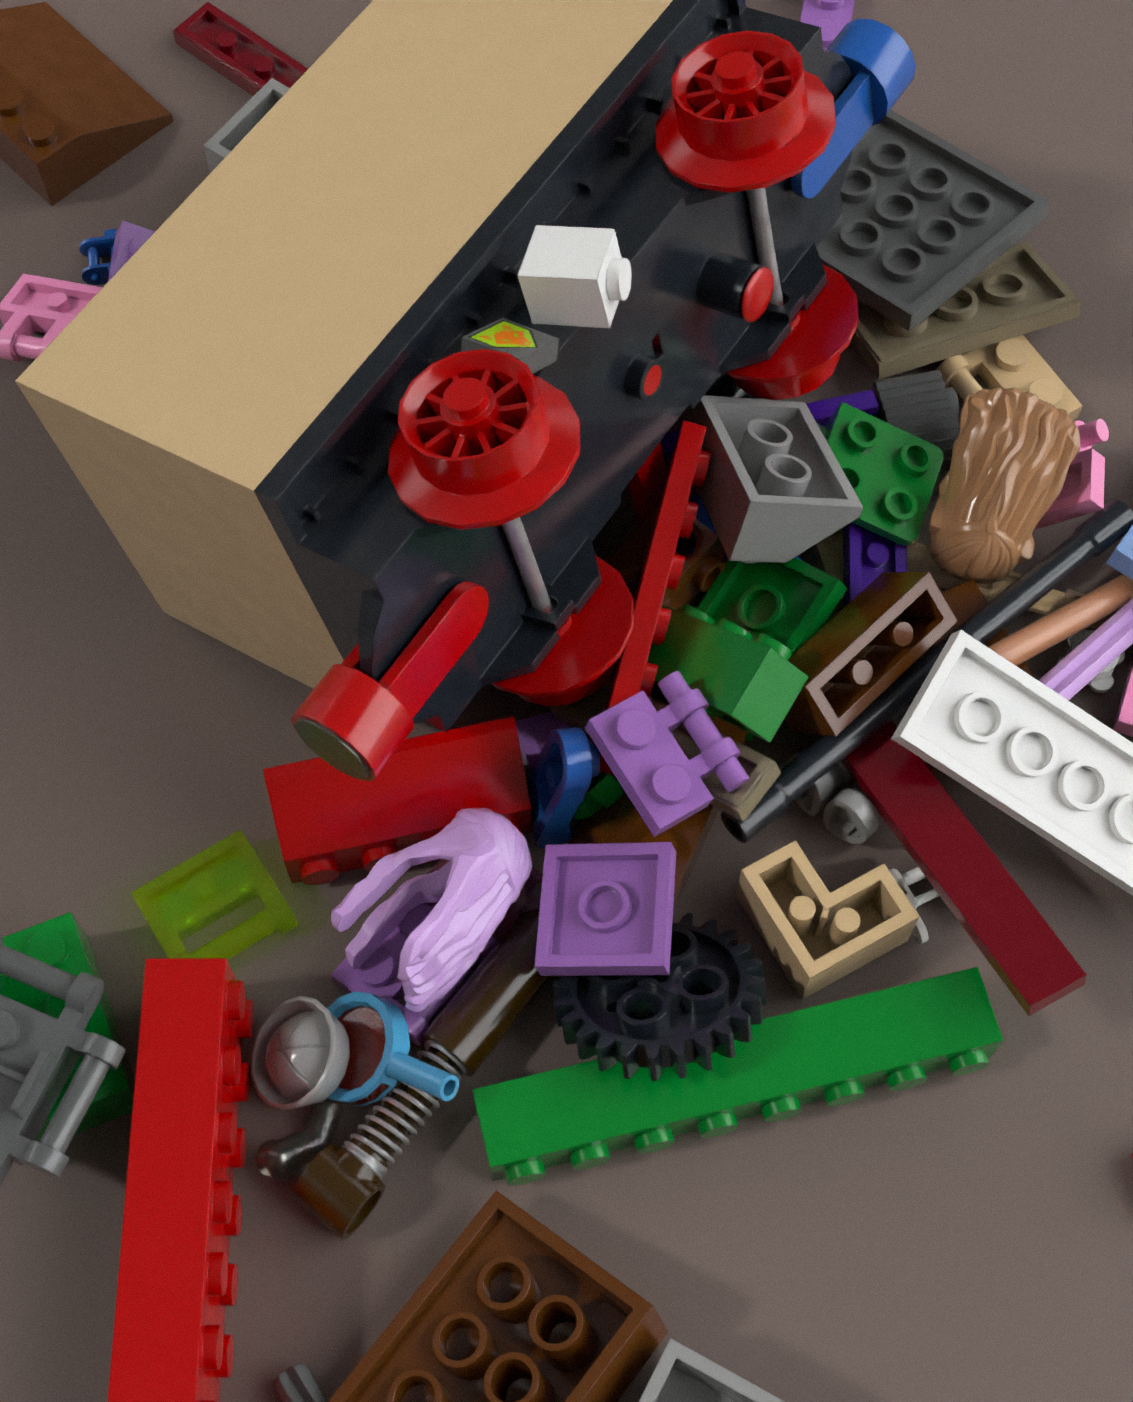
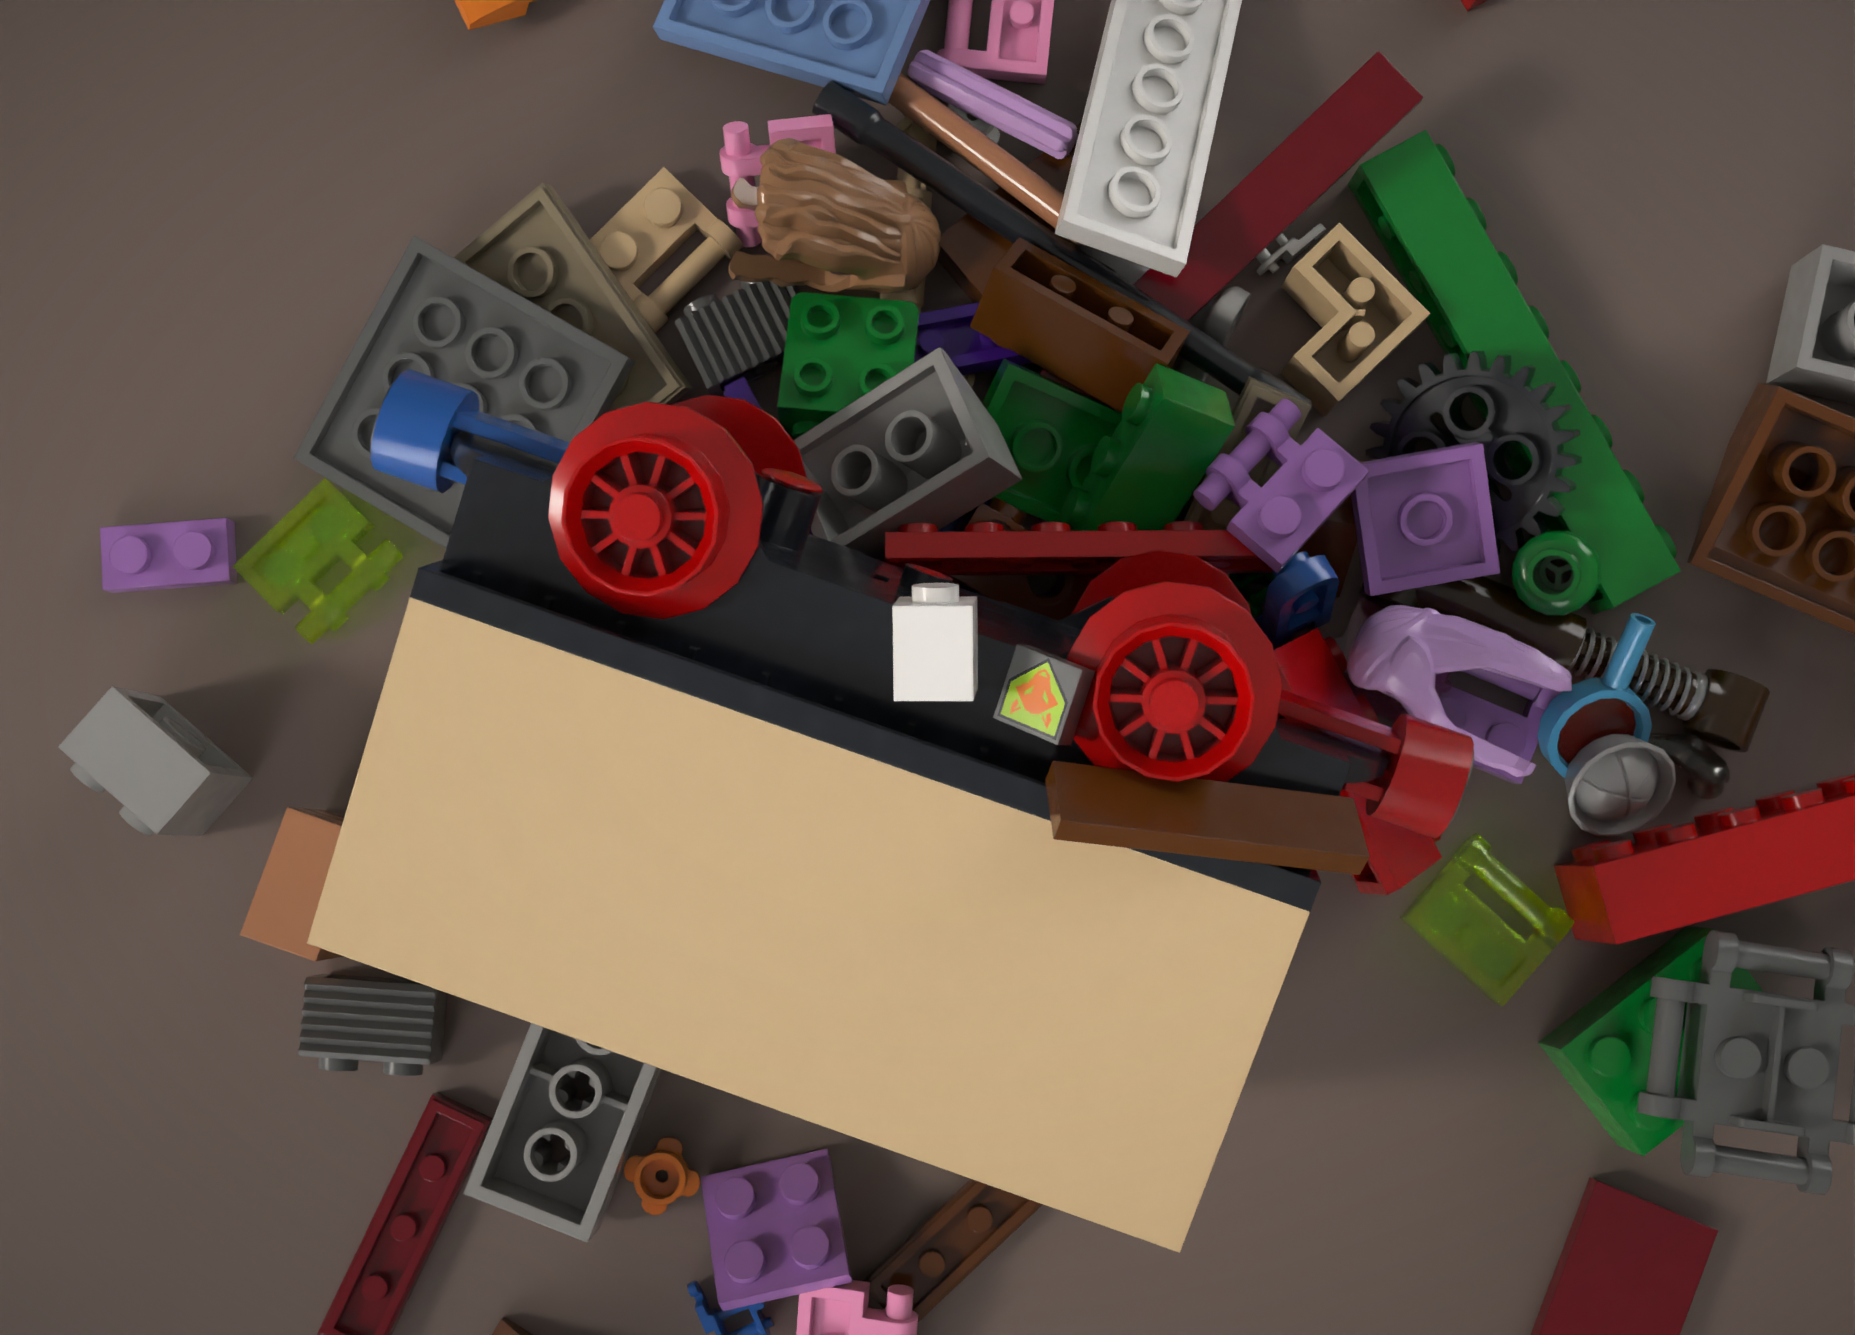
camera: 105 degrees left, 20 degrees up
none -> reddish brown tile [1045,761,1370,875]
none -> green head [1512,530,1602,615]

